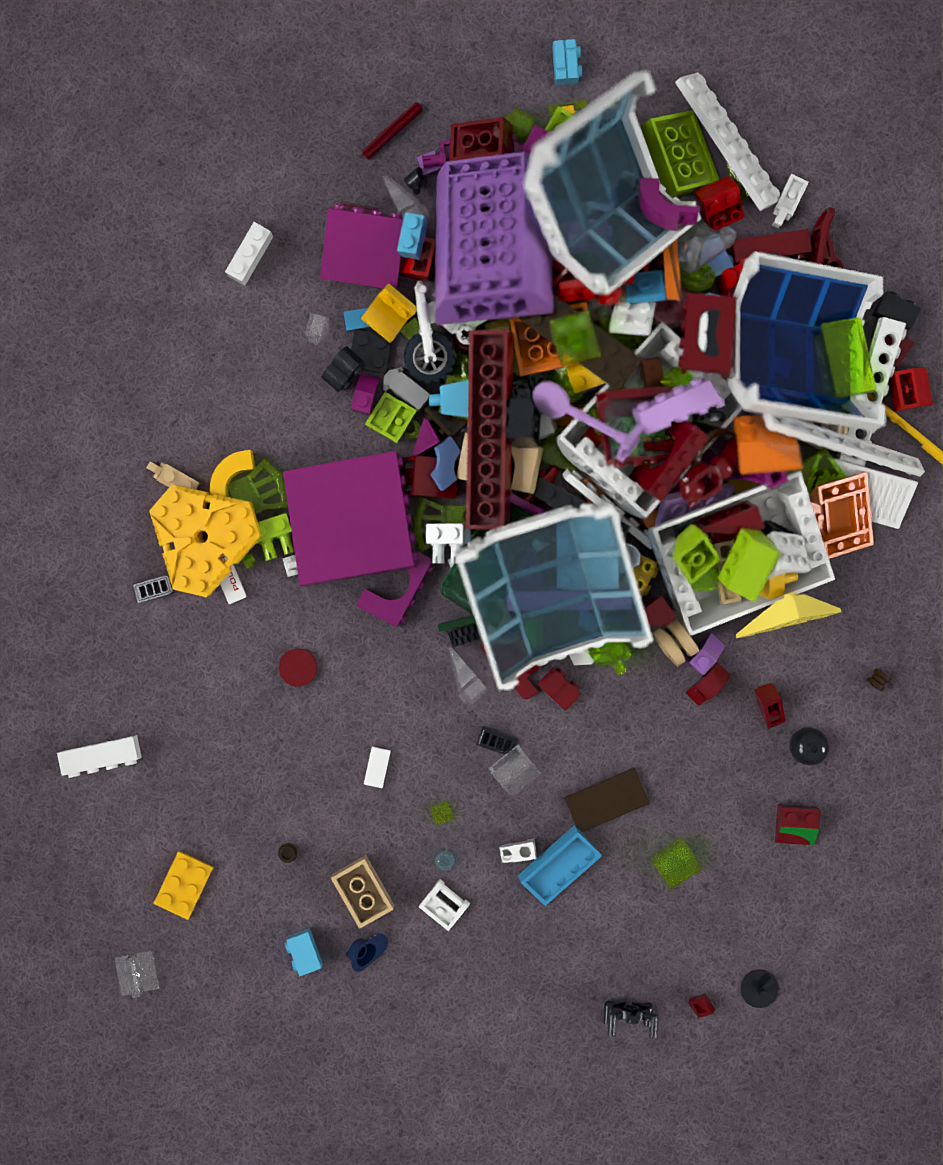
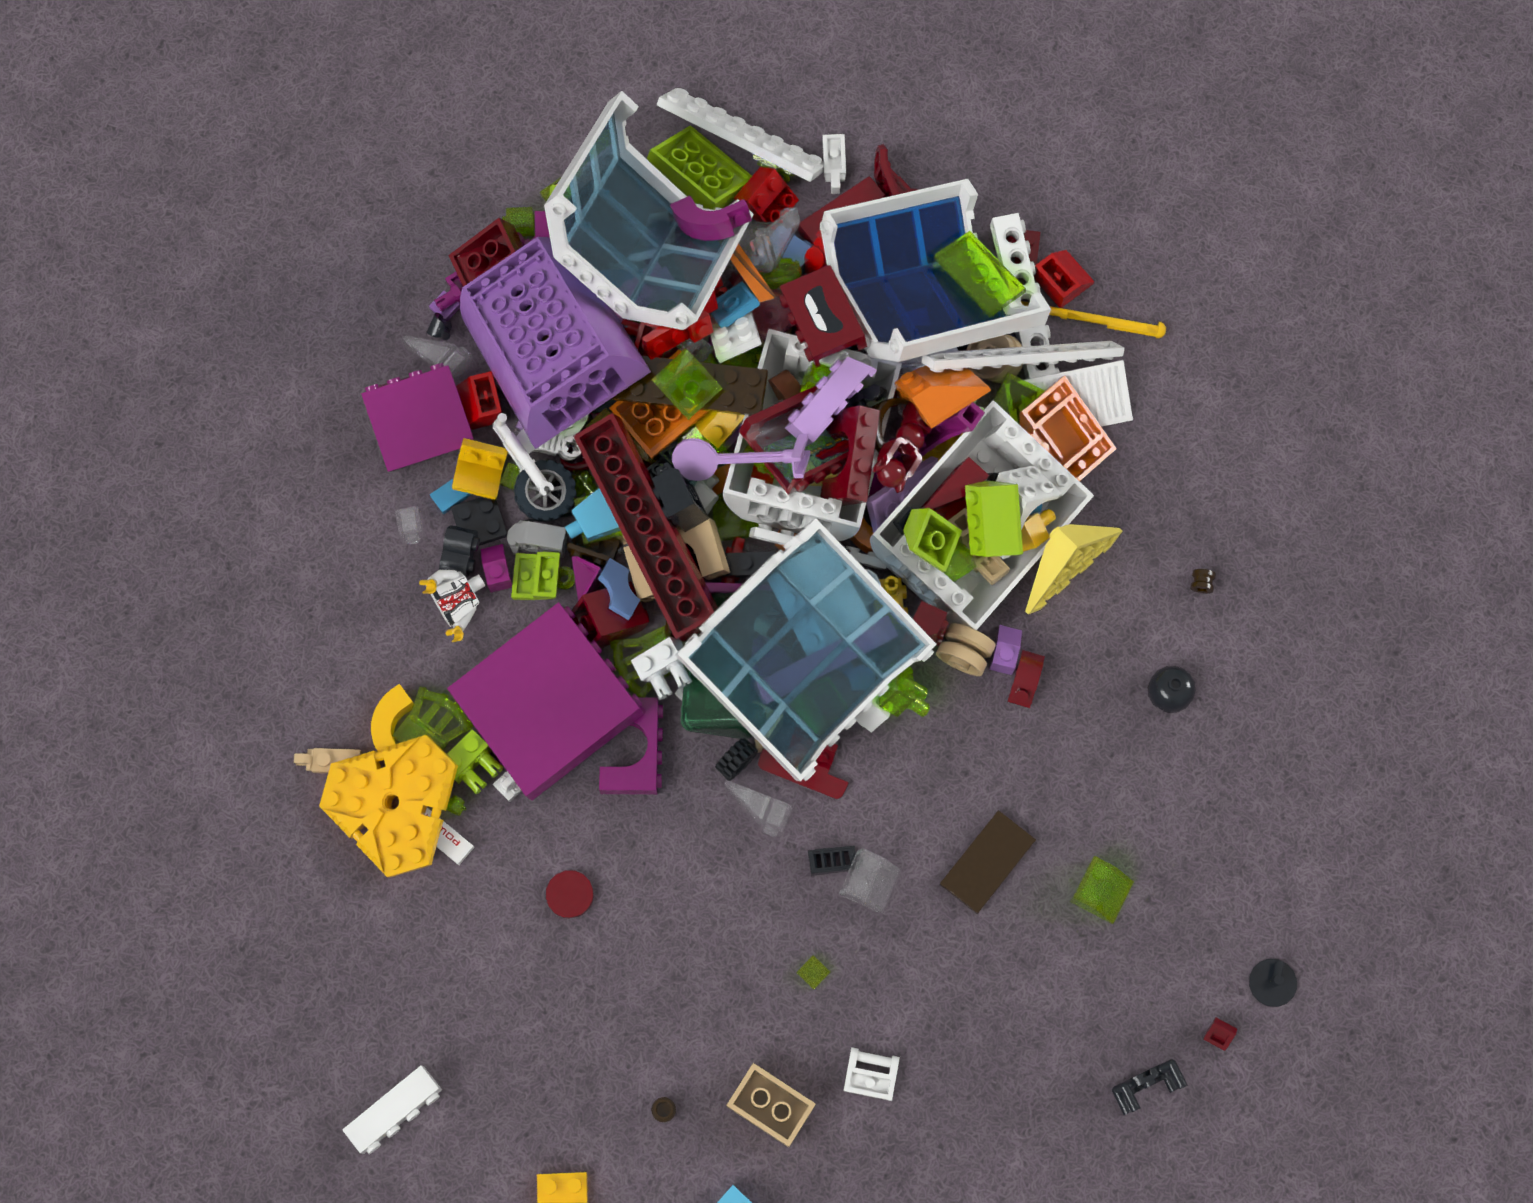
camera: 25 degrees left, 15 degrees down
slope [133,575,175,603] -> none
white brick [225,222,273,286] -> none
dark blue piece [346,934,388,972] -> none
dark red axle [362,102,423,159] -> none
white tile [364,746,391,788] -> none
medium azure brick [397,212,428,260] -> none
clear light blue plate [435,851,455,870] -> none
dark green tile [438,615,477,632] -> none
white leg [499,838,537,863] -> none
dark azure slope [518,825,602,906] -> none
dark red brick [537,667,581,711] -> none
medium azure brick [552,39,582,85] -> none
dark red slope [754,682,786,729] -> none
dark red slope [775,804,821,845] -> none
black brick [872,291,922,331] -> none
none -> torso [419,570,485,642]

